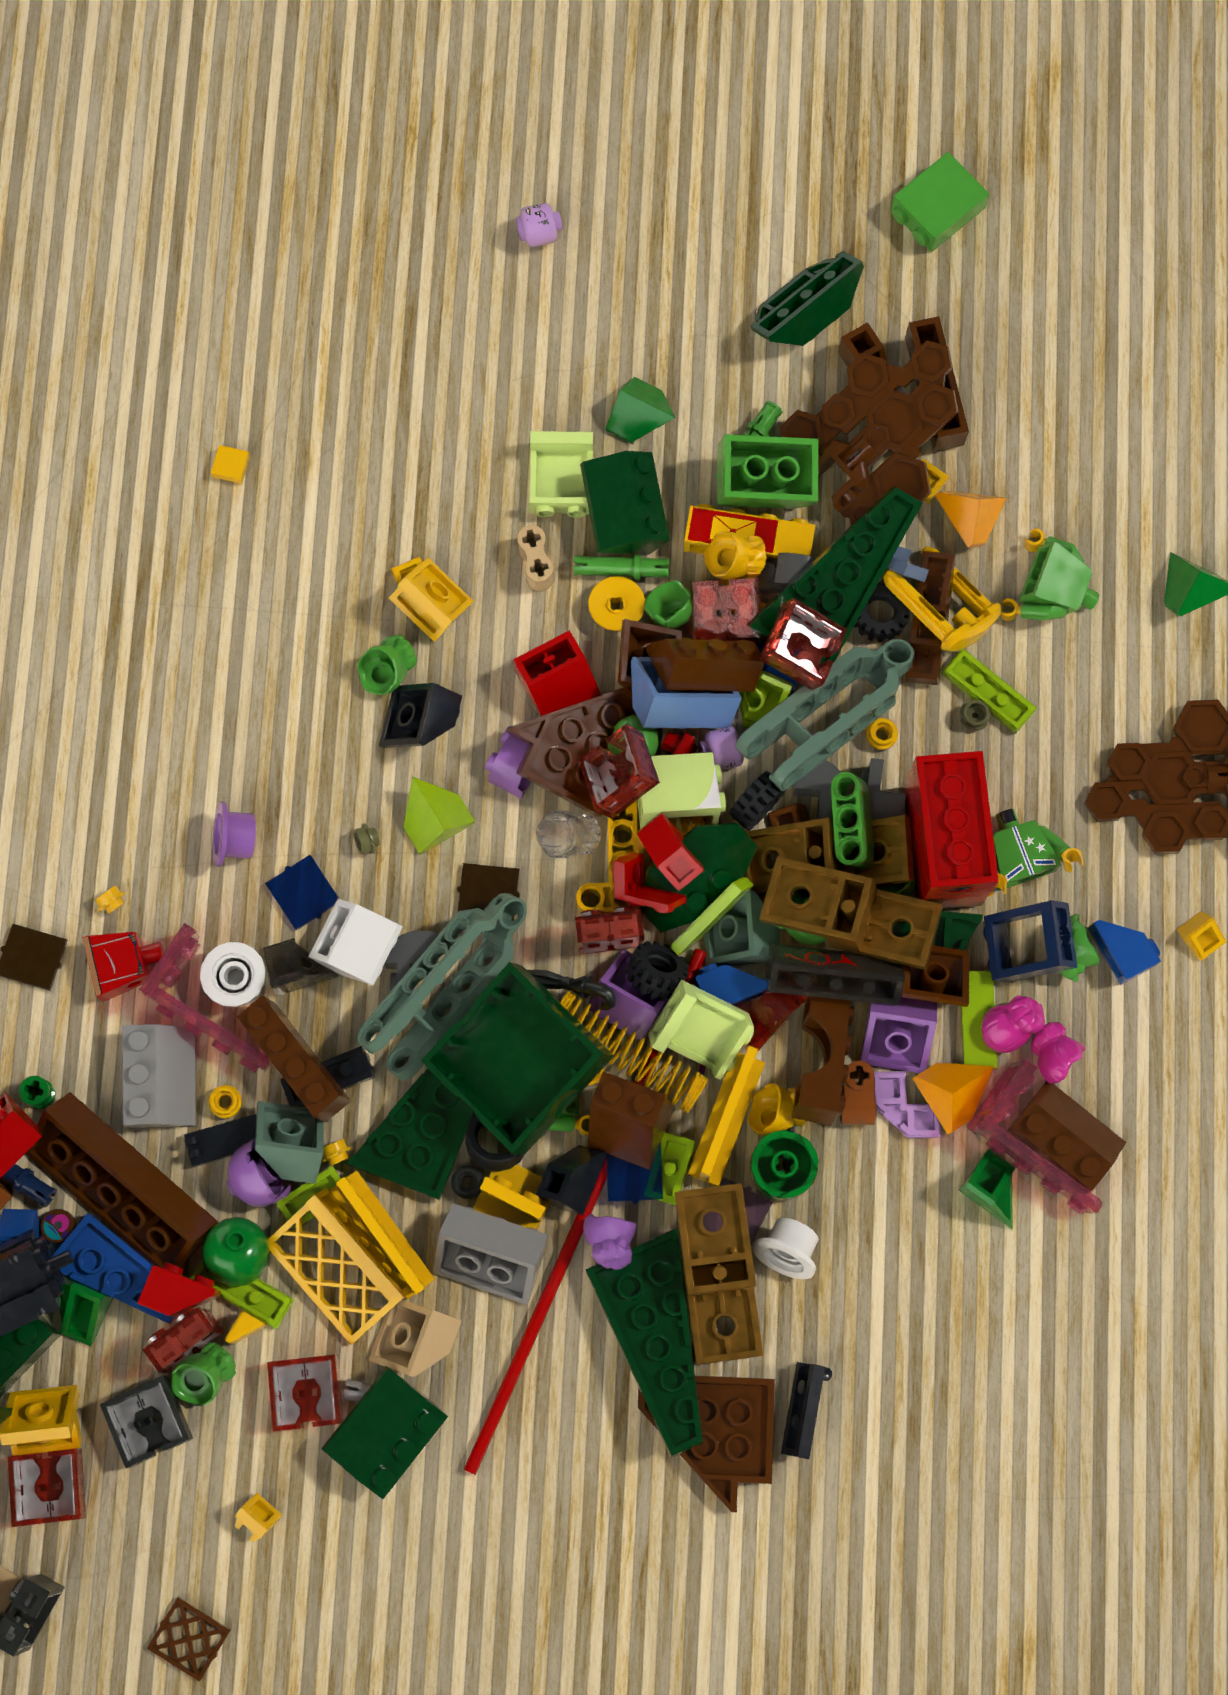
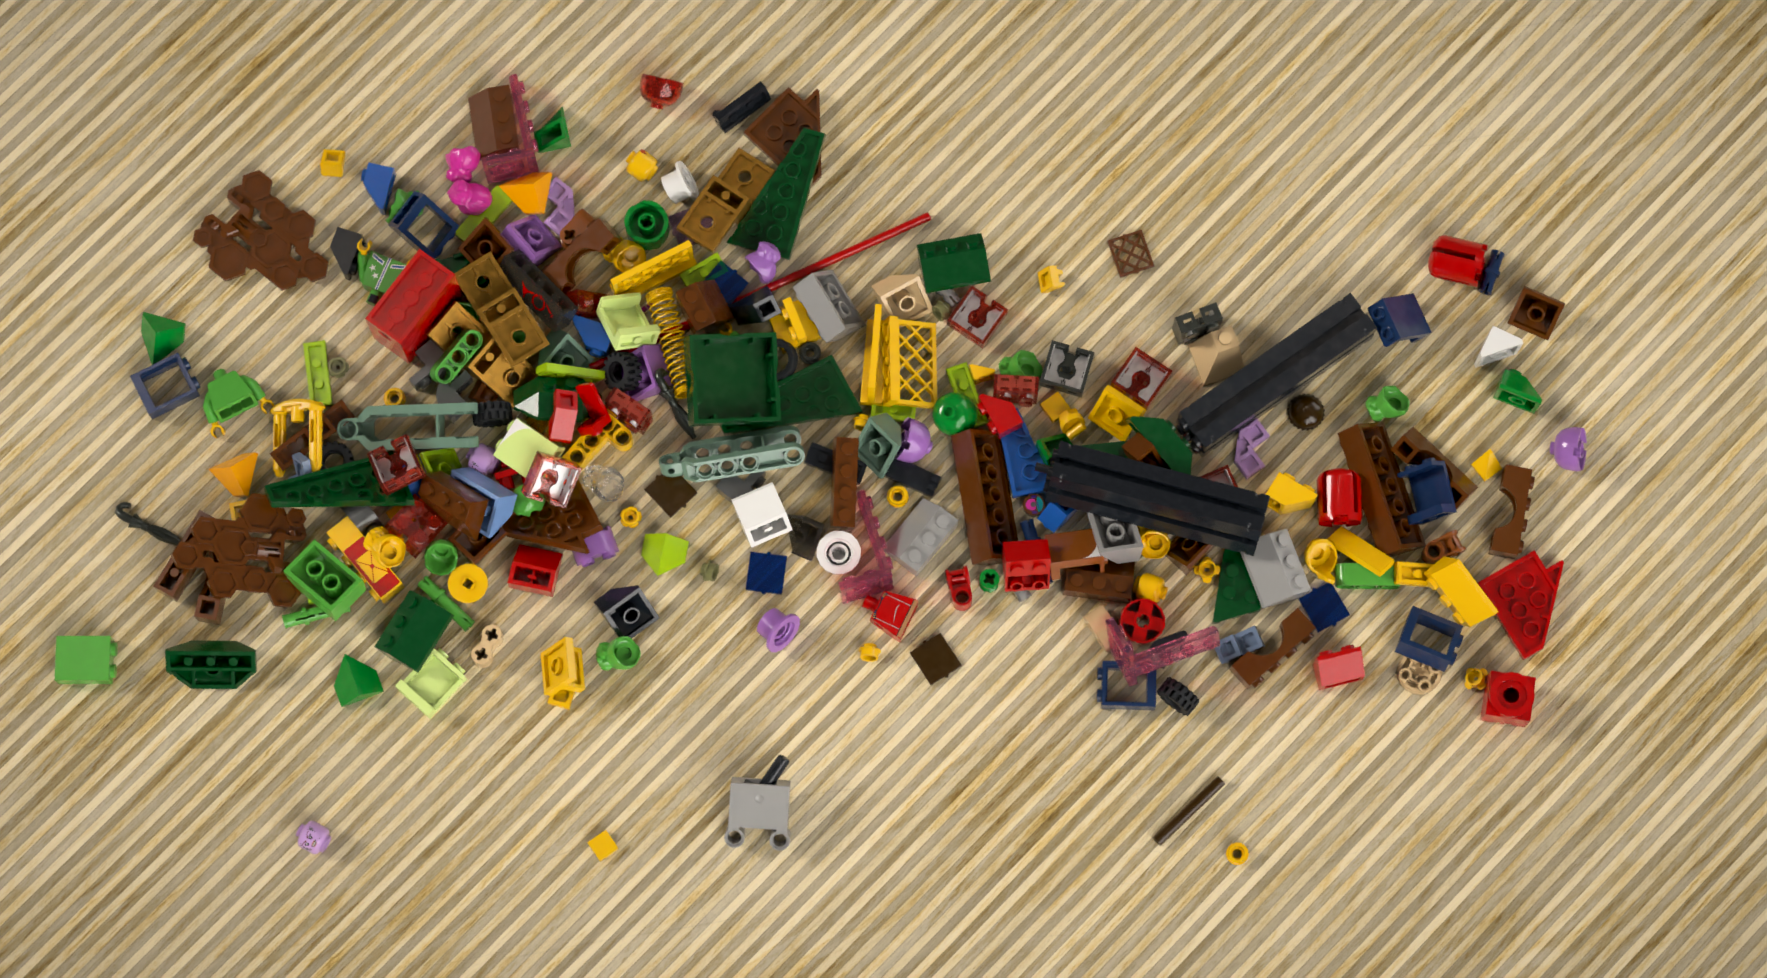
camera: 140 degrees left, 0 degrees up
none -> pearl dark grey piece [115,502,181,545]
none -> dark blue window [130,353,201,419]
none -> black slope [330,227,366,281]
none -> yellow plate [620,506,642,528]
none -> yellow head [626,149,659,182]
none -> clear red cylinder [639,74,684,110]
none -> light grey piece [724,754,791,851]
none -> olive plate [932,300,952,321]
none -> red piece [945,566,972,611]
none -> yellow tile [1040,392,1071,423]
none -> yellow piece [1058,408,1087,440]

